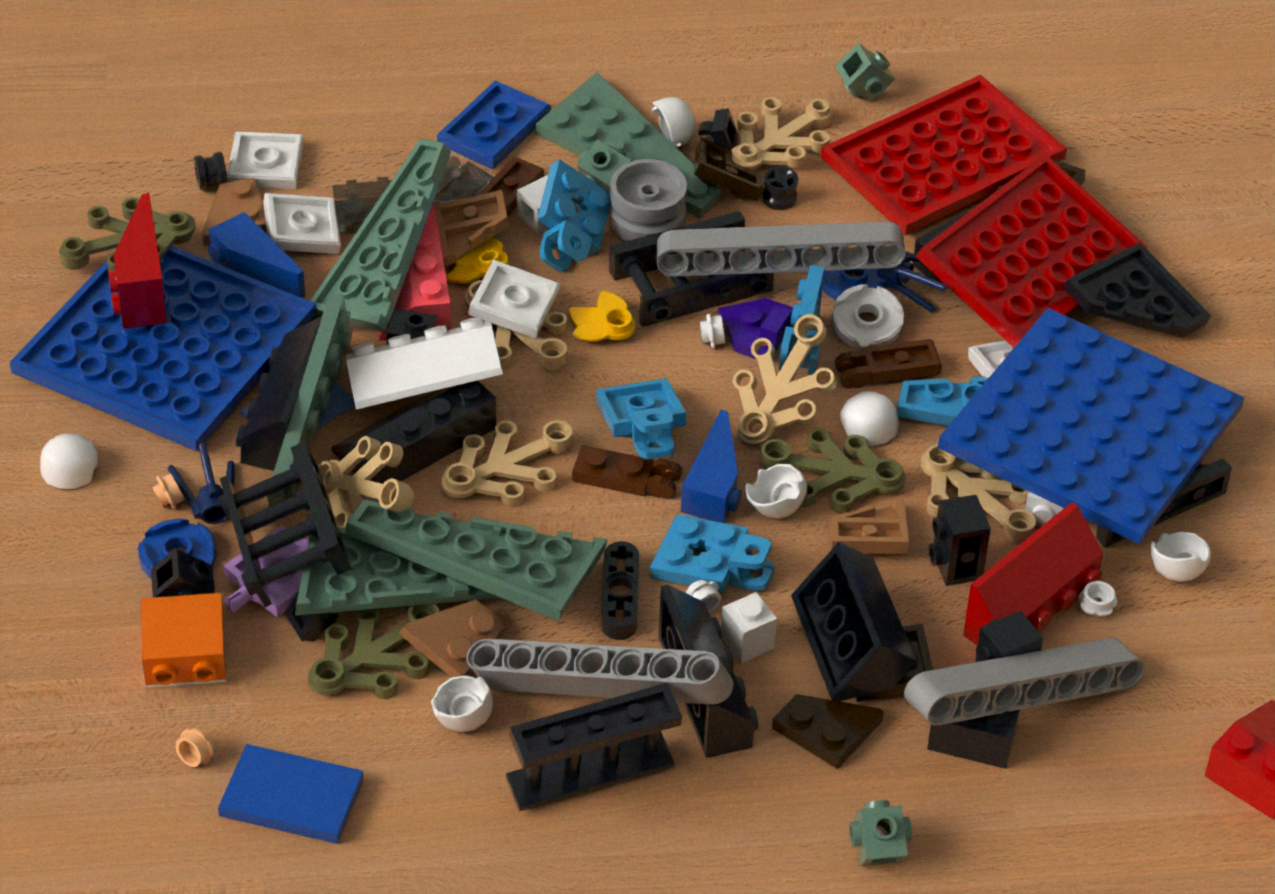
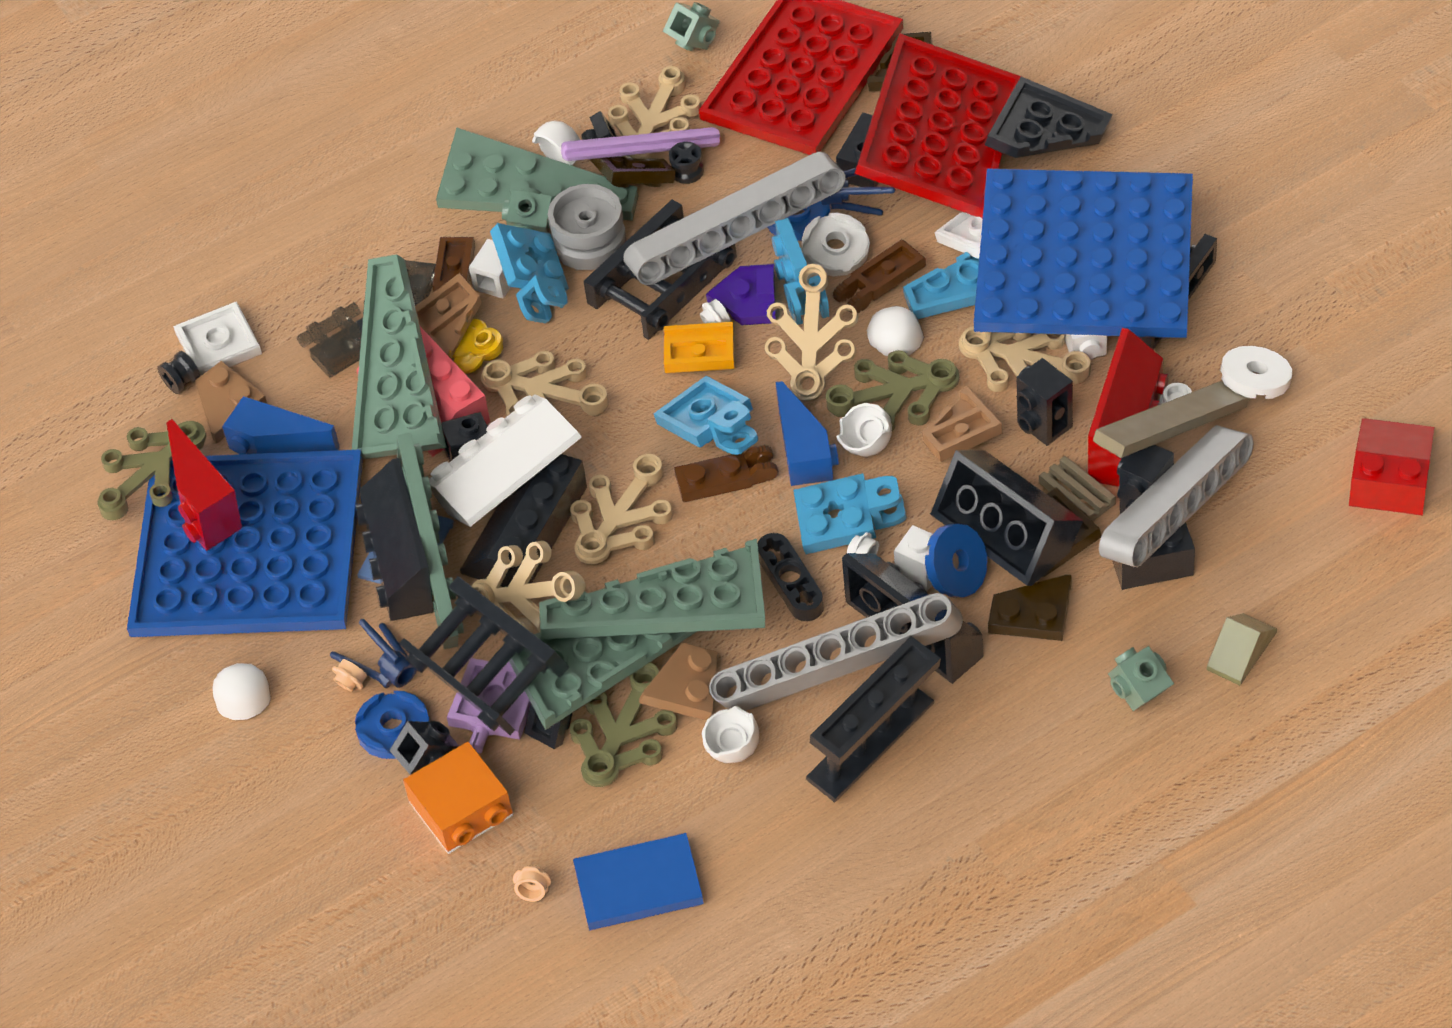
camera: 20 degrees left, 5 degrees up
white tile [263,193,341,254] -> none
blue tile [437,80,551,169] -> none
white tile [468,260,560,339] -> none
yellow plate [569,290,636,342] -> none
white hair [1151,531,1211,582] -> none
none -> lavender axle [561,127,720,161]
none -> light orange plate [664,322,734,373]
none -> blue tile [925,524,987,598]
none -> dark tan tile [1039,456,1116,521]
none -> dark tan tile [1093,381,1249,458]
none -> slope [1207,613,1277,686]
none -> white tile [1220,346,1292,399]

